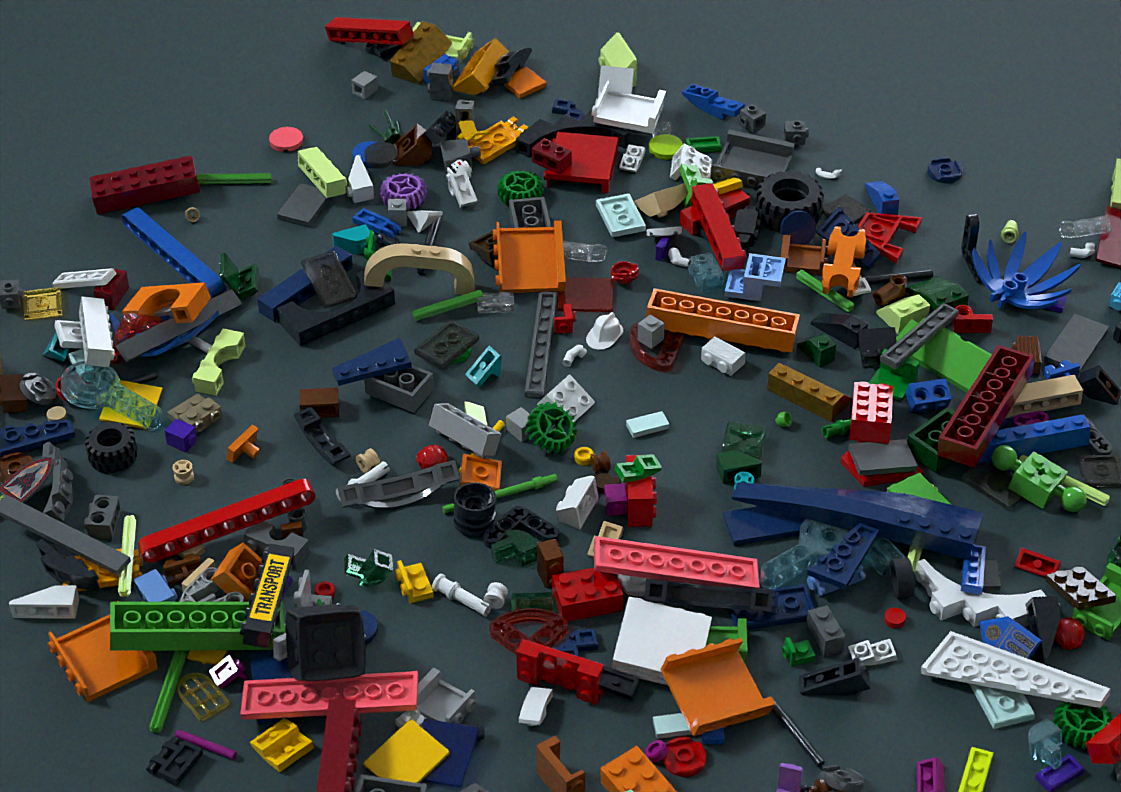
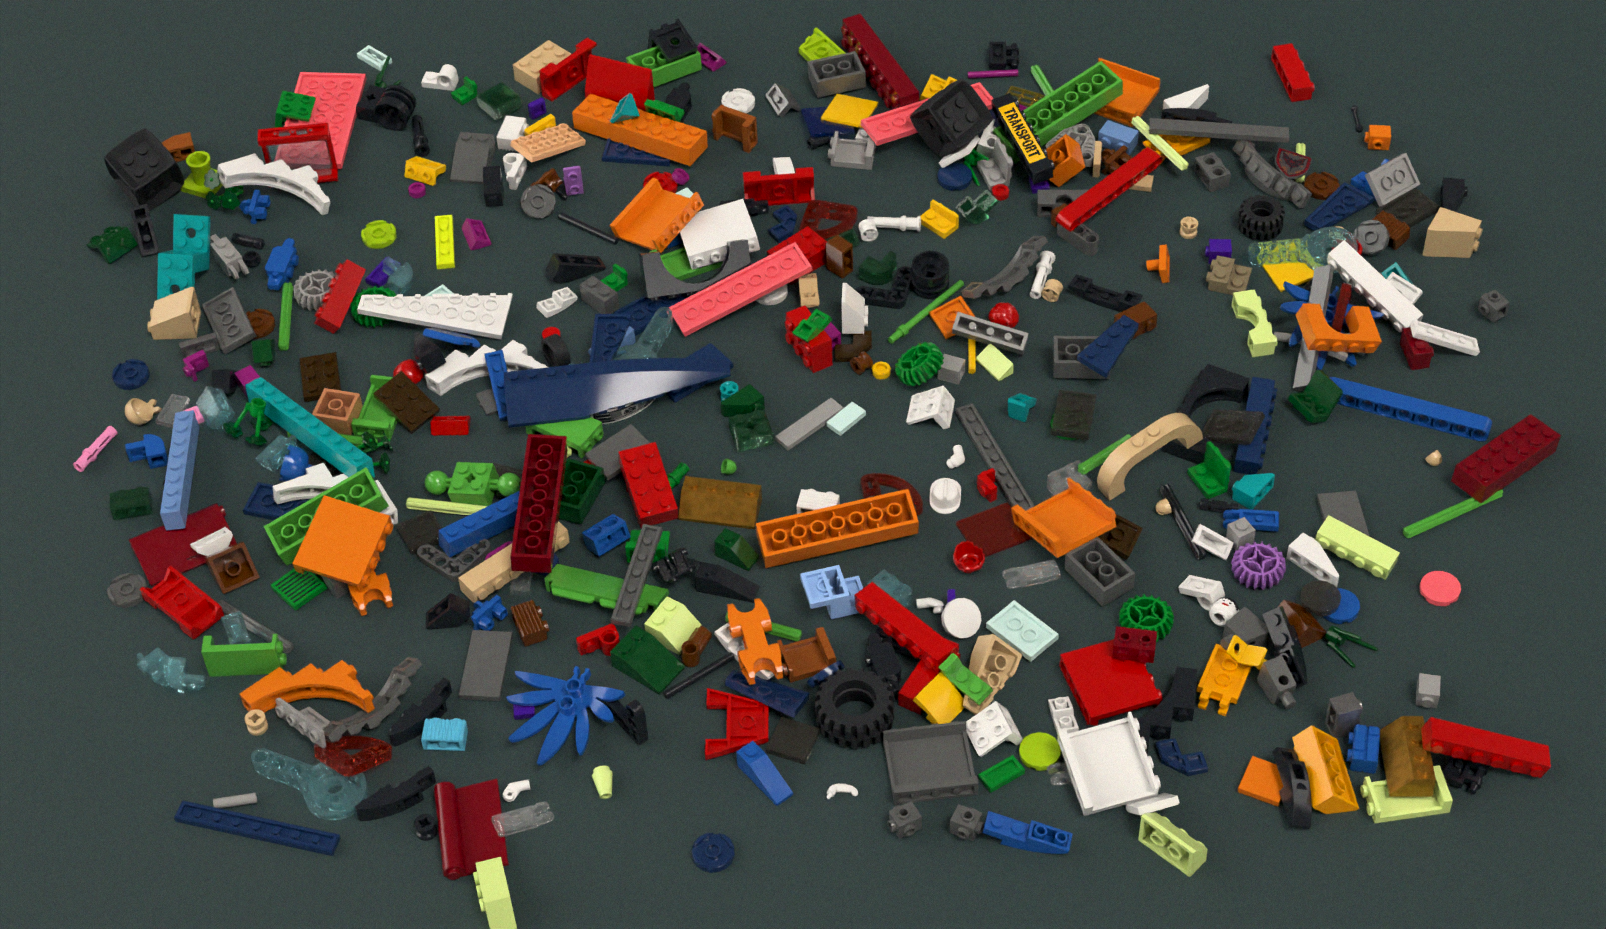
camera: 155 degrees right, 5 degrees up
clear yellow tile [24,287,62,320] -> none
light grey brick [638,314,665,349] -> none
none -> light grey tile [775,398,844,451]

